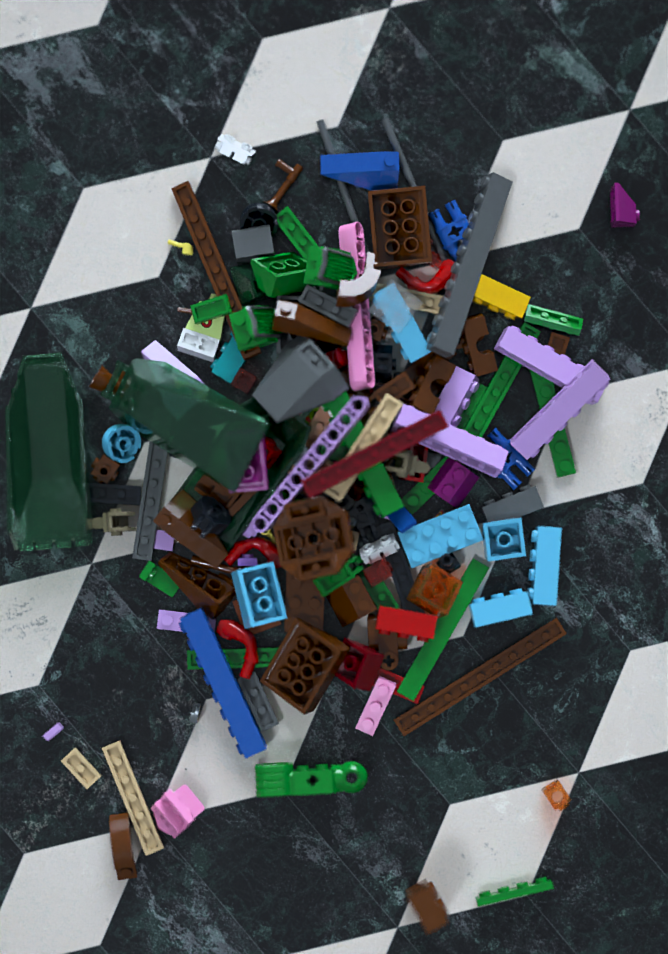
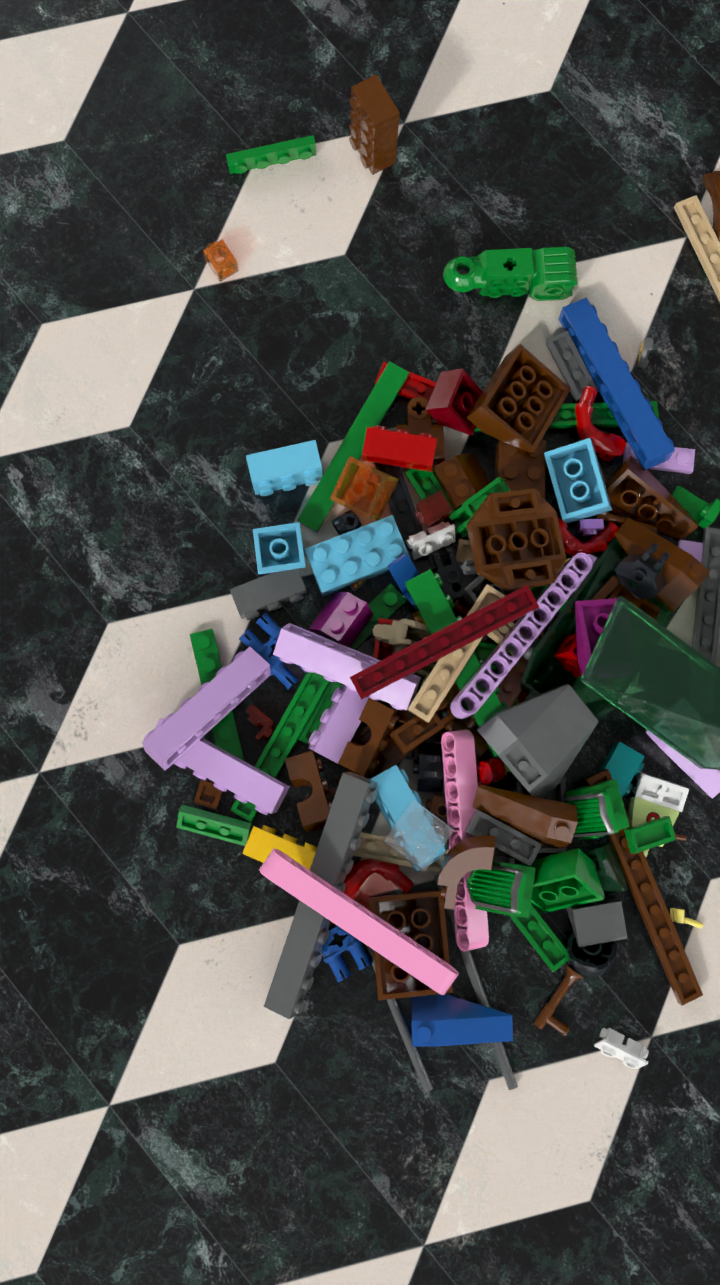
camera: 175 degrees right, 5 degrees down
bright pink piece [151,785,204,839] -> none
clear red brick [231,367,257,395] -> none
bright pink plate [355,676,397,736] -> none
reddish brown plate [394,618,567,736] -> none
medium azure brick [527,526,562,606] -> none
magenta slope [610,183,640,227] -> none
none -> clear red bracket [246,704,275,741]
none -> bright pink beam [259,848,459,995]

